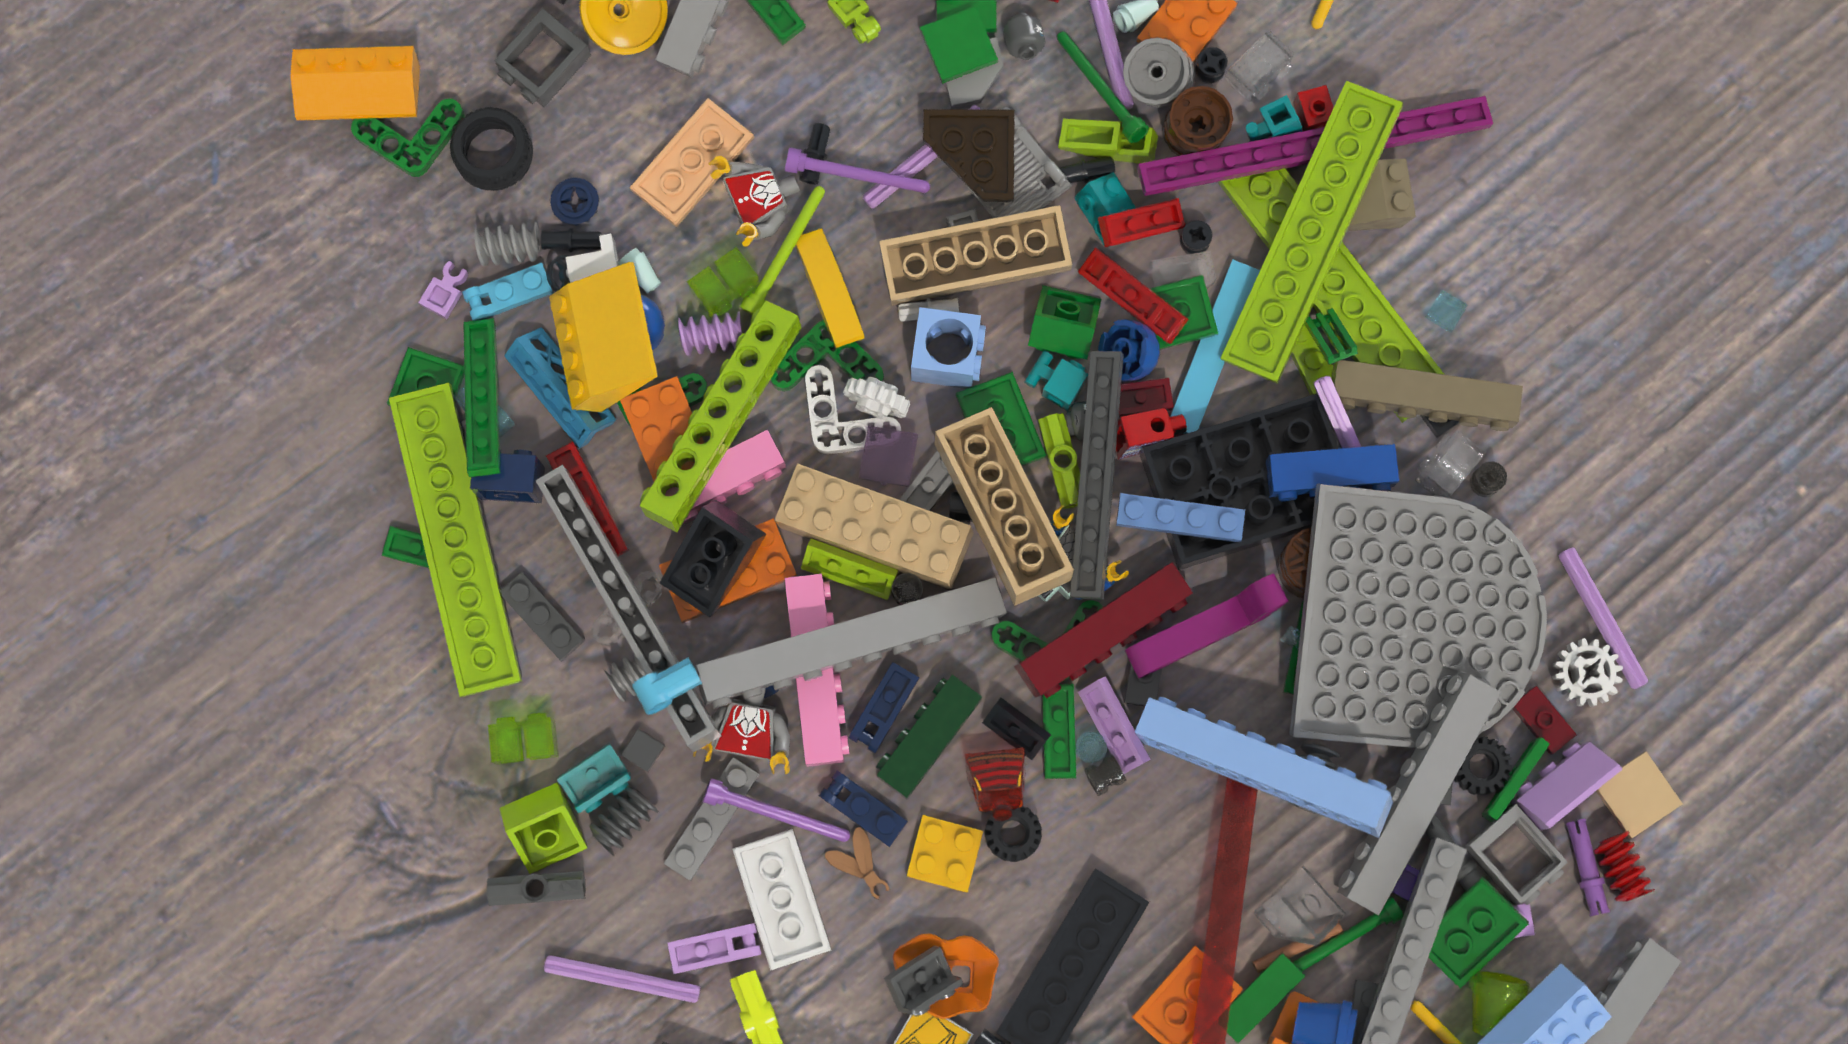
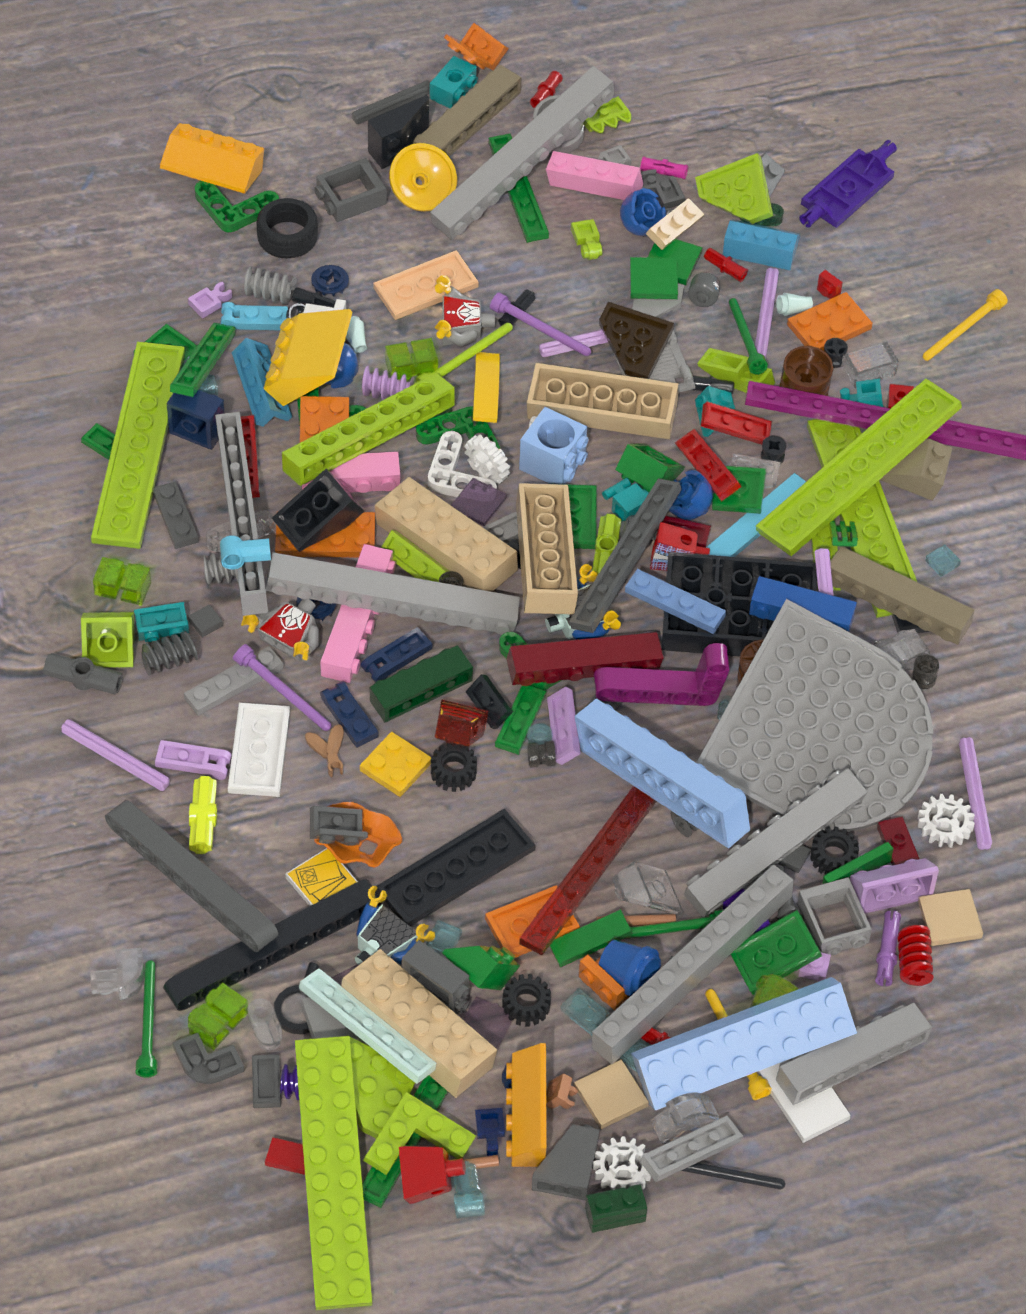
camera: 20 degrees right, 25 degrees down
light grey wheel [1123,37,1195,108] -> none

